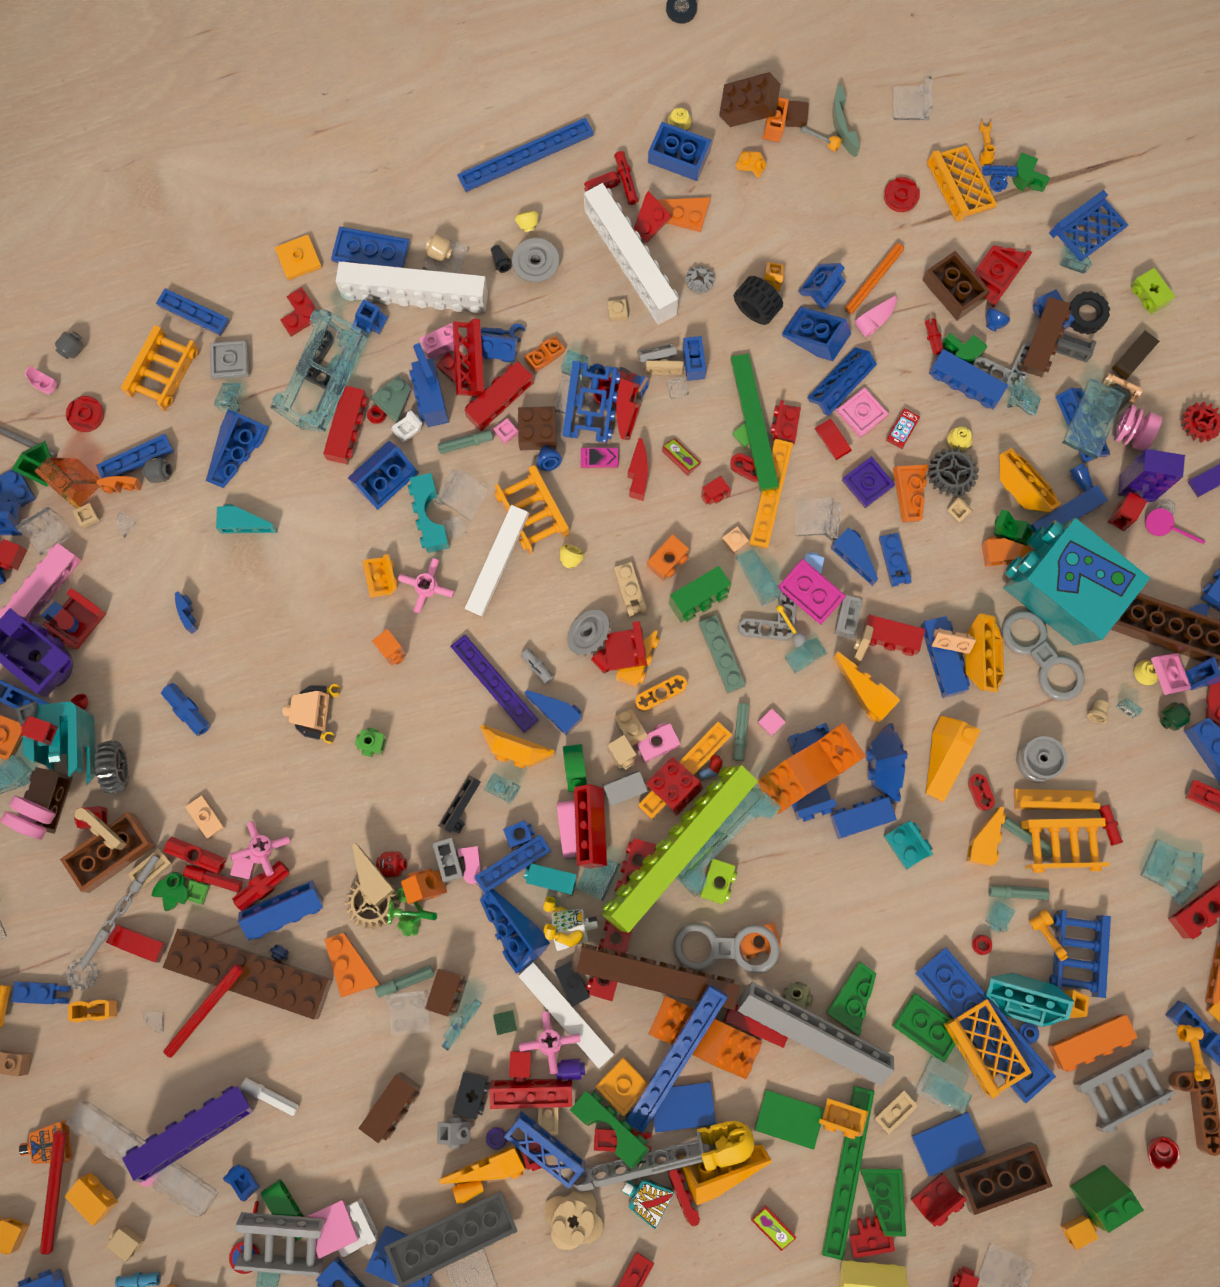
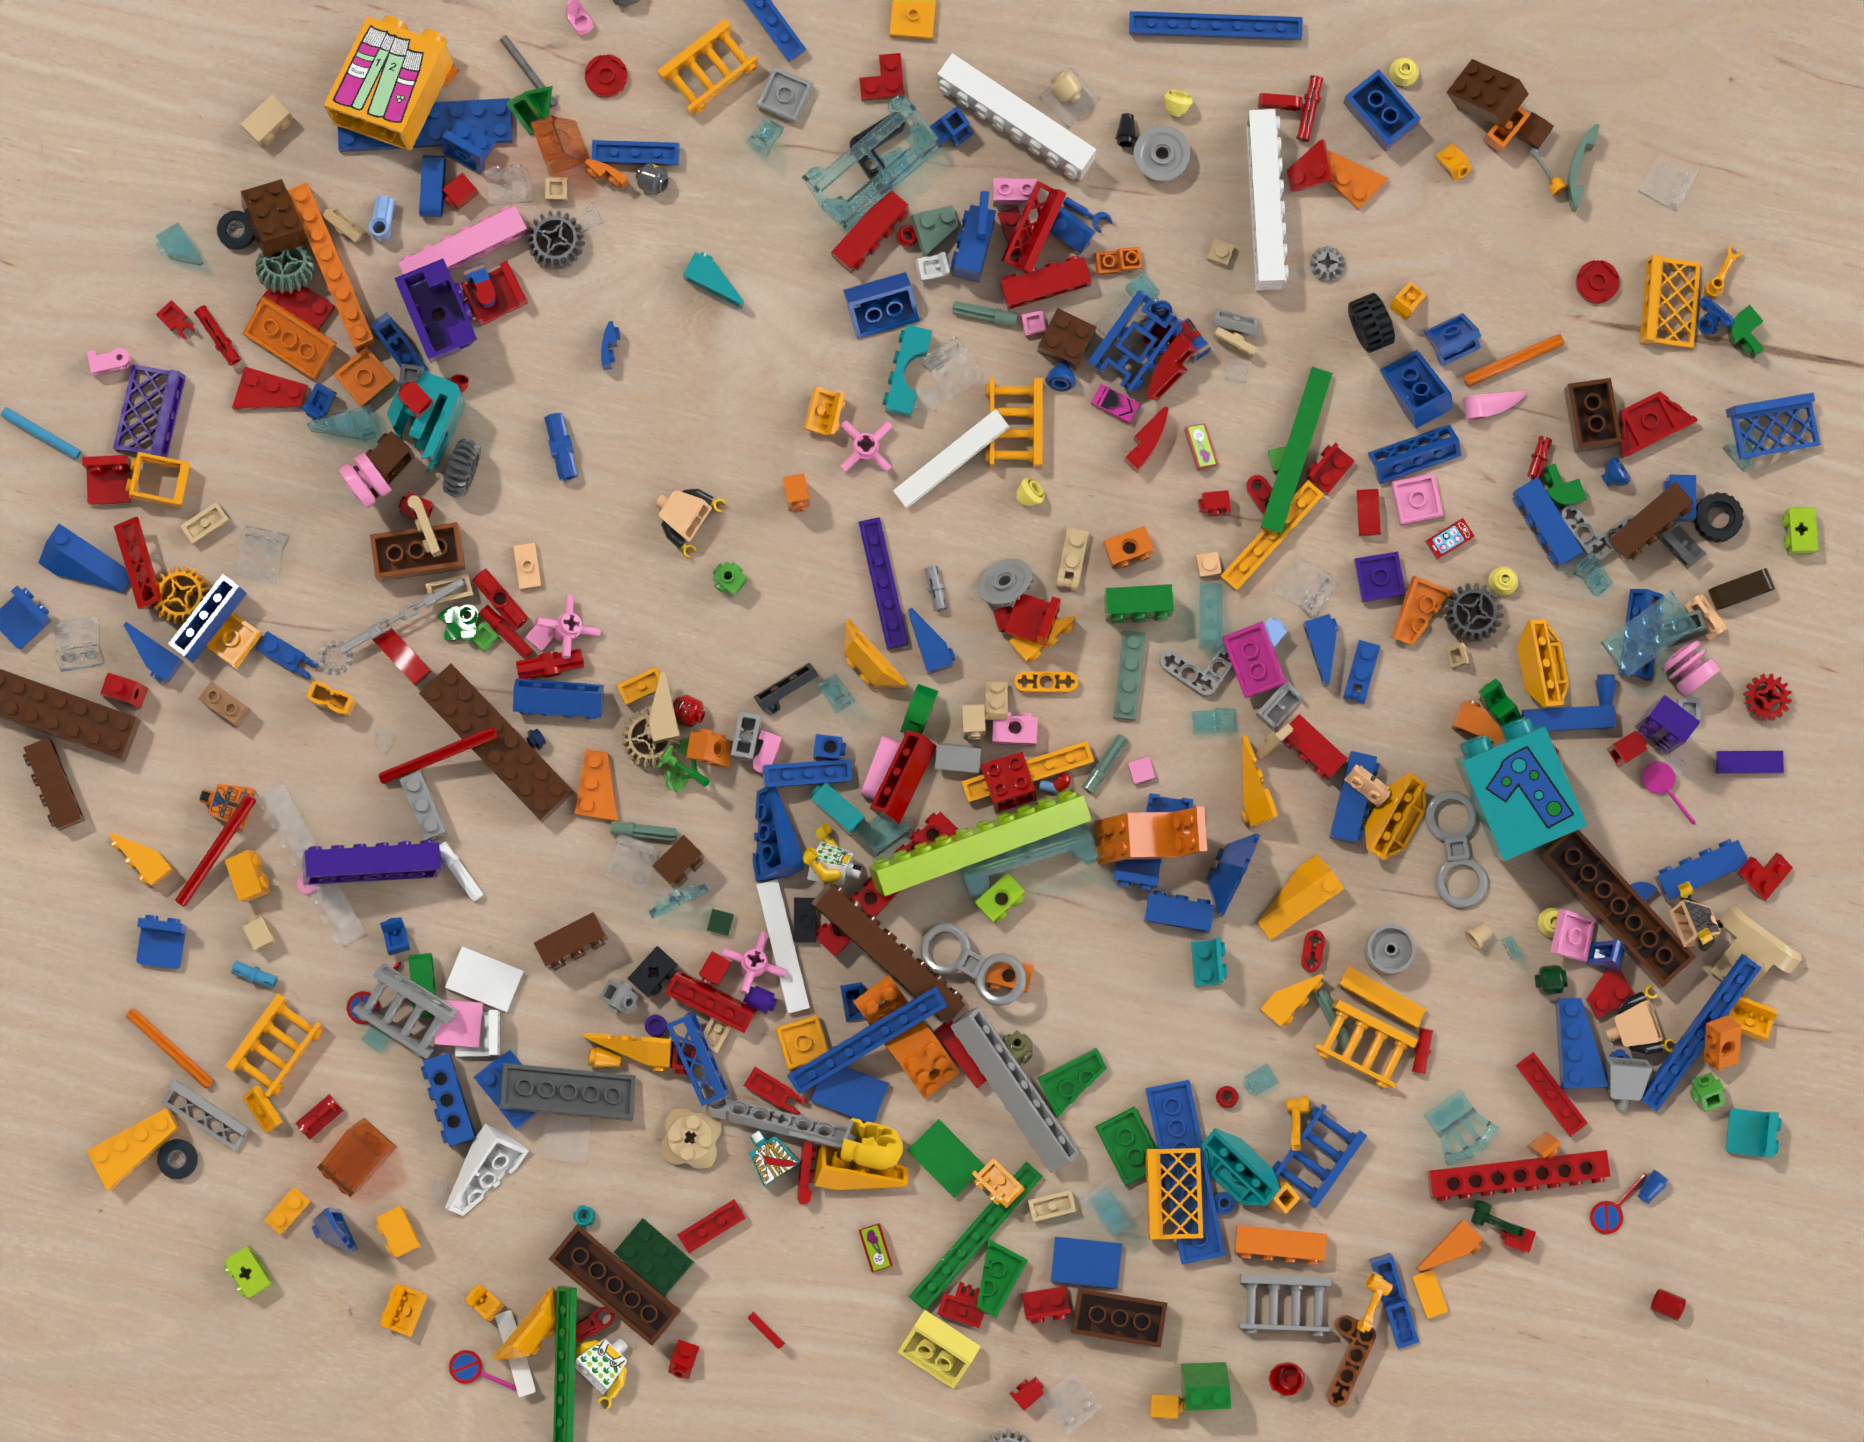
camera: 25 degrees right, 5 degrees up
blue wedge [206,409,269,488] -> none
blue plate [331,226,410,268] -> none
green arch [570,1091,650,1169] -> none
blue brick [682,336,706,381] -> none
hinge [776,605,809,648] -> none
sand green axle [988,885,1050,900] -> none
none -> light grey brick [399,771,448,840]
none -> white tile [445,946,524,1012]
none -> flat silver gear [526,211,585,270]
none -> light orange plate [617,667,660,706]
none -> blue slope [840,982,865,1022]

